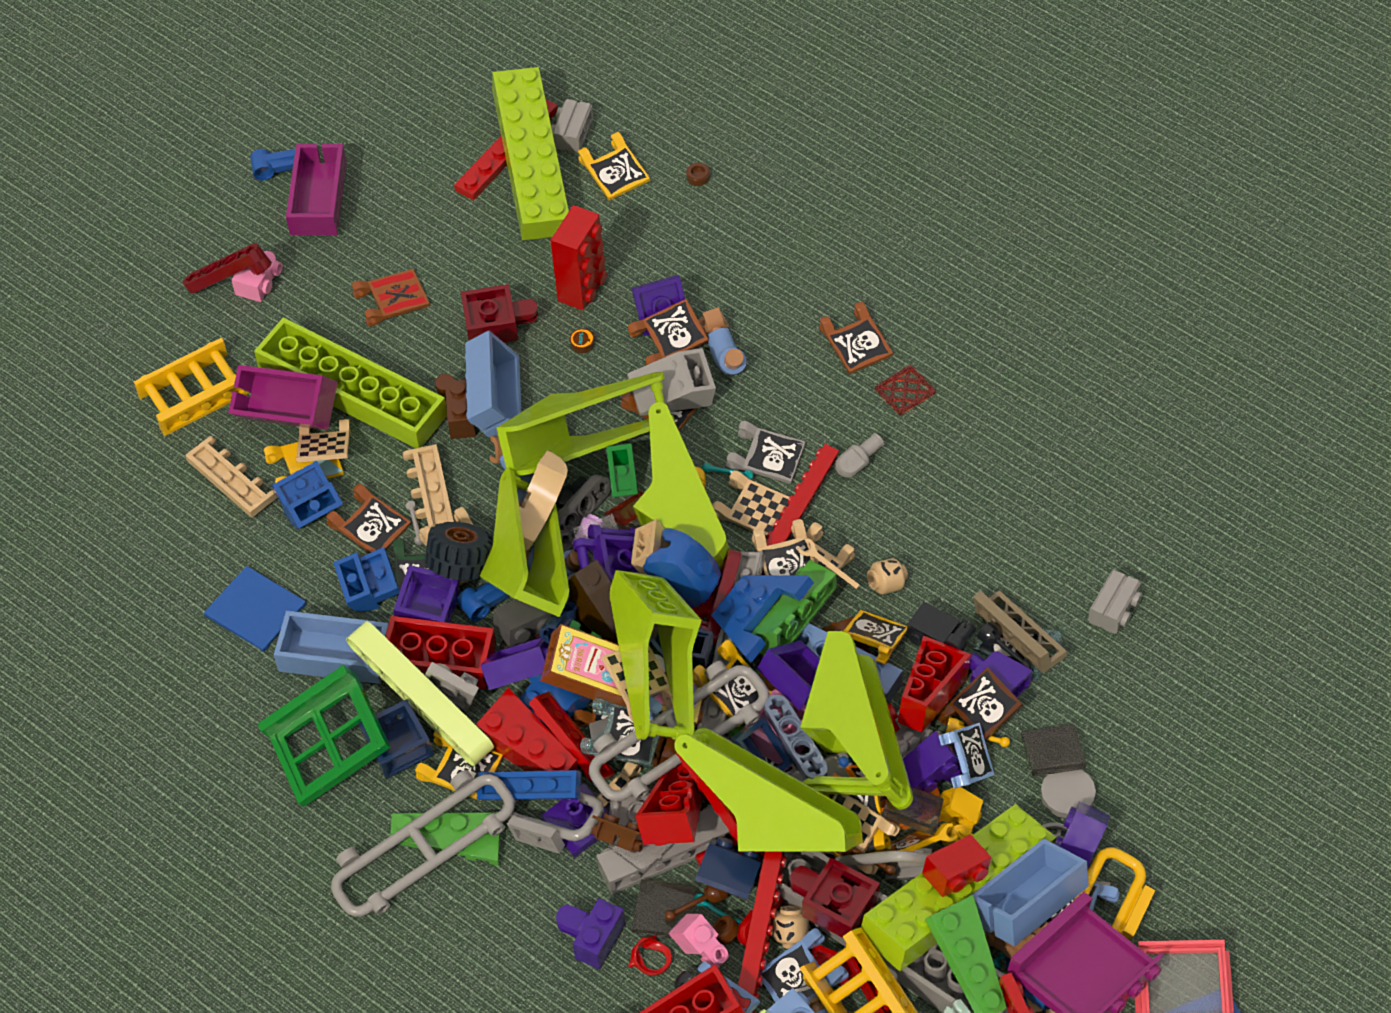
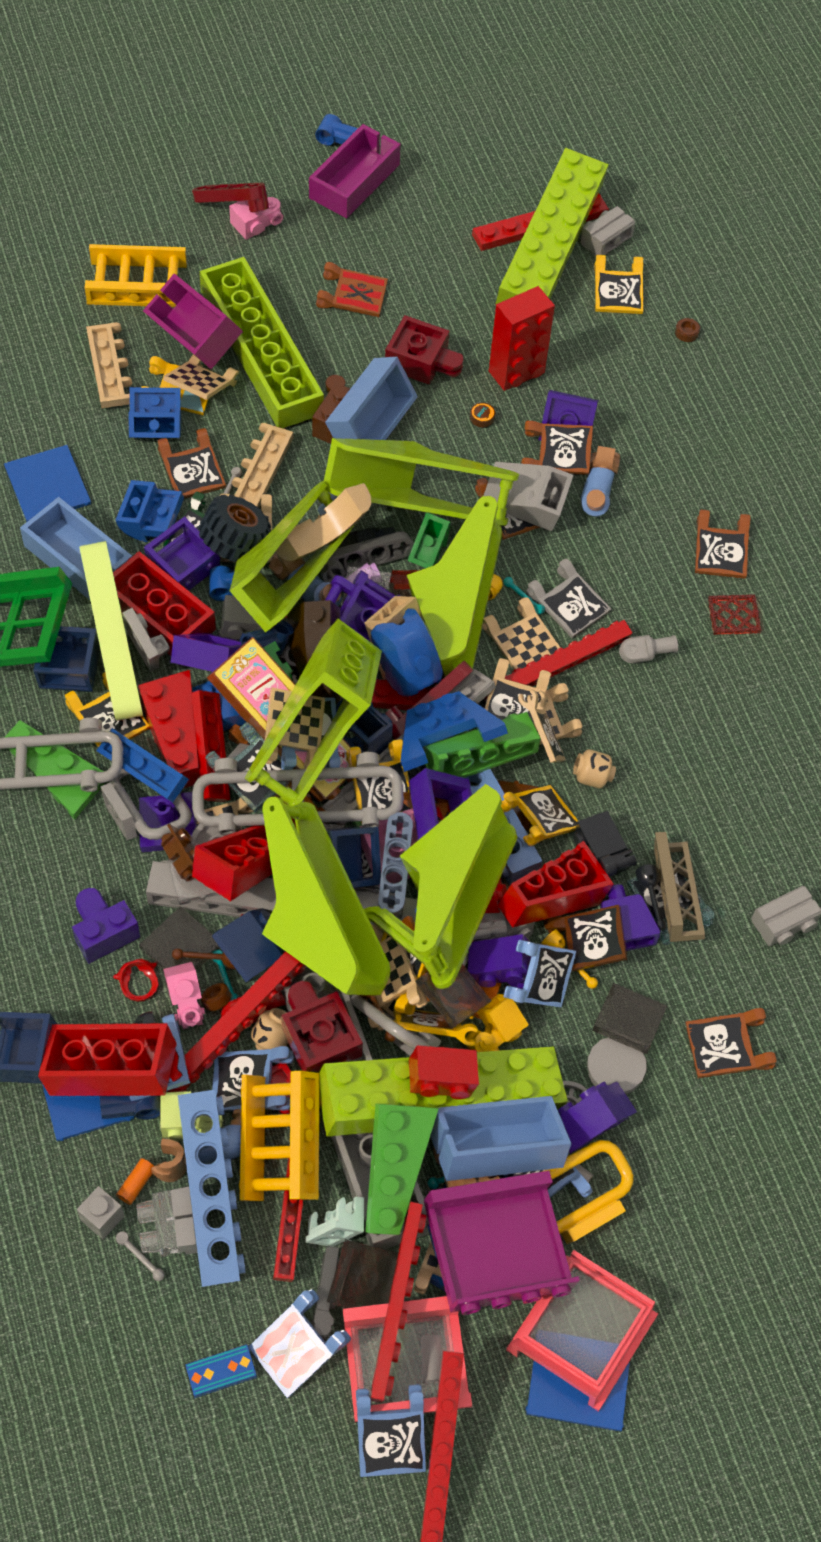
camera: 25 degrees right, 5 degrees up
none -> flag [685,1008,777,1078]

